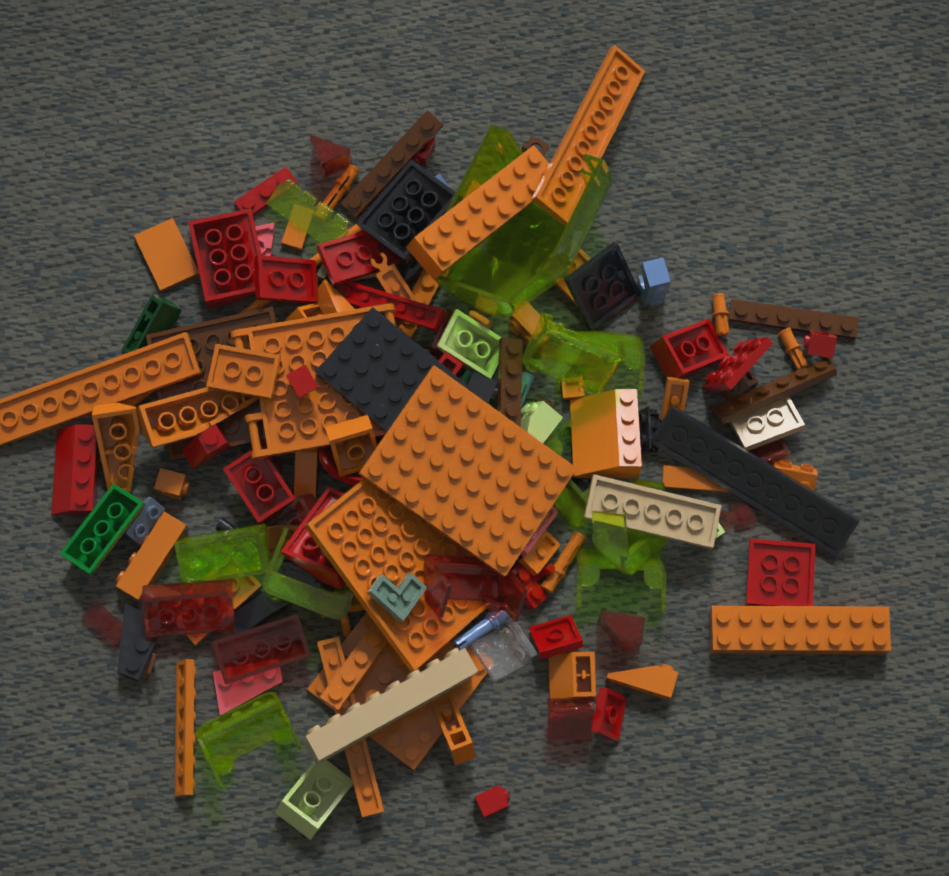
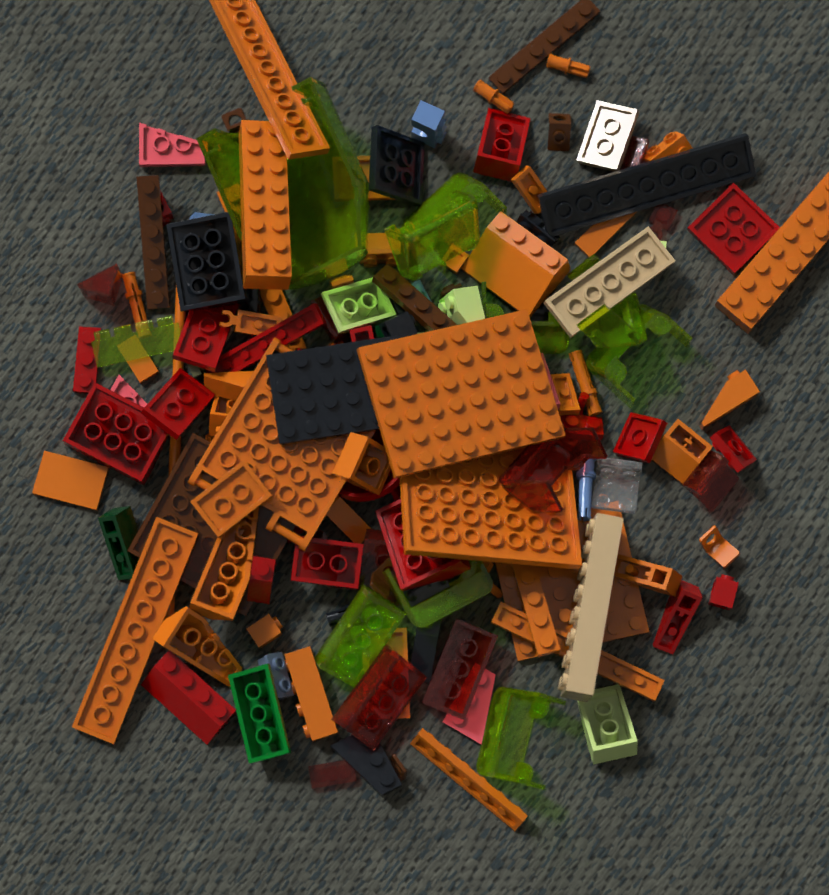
camera: 45 degrees left, 5 degrees up
red panel [286,365,318,402] -> none
sand green plate [367,573,427,623] -> none
clear red slope [597,611,645,653] -> none
red plate [702,337,773,393] -> none
reddish brown plate [712,358,837,425] -> none
red brick [803,330,837,359] -> none
none -> coral wing [139,123,205,167]
none -> red slope [653,580,702,655]
none -> orange bracket [699,525,740,568]

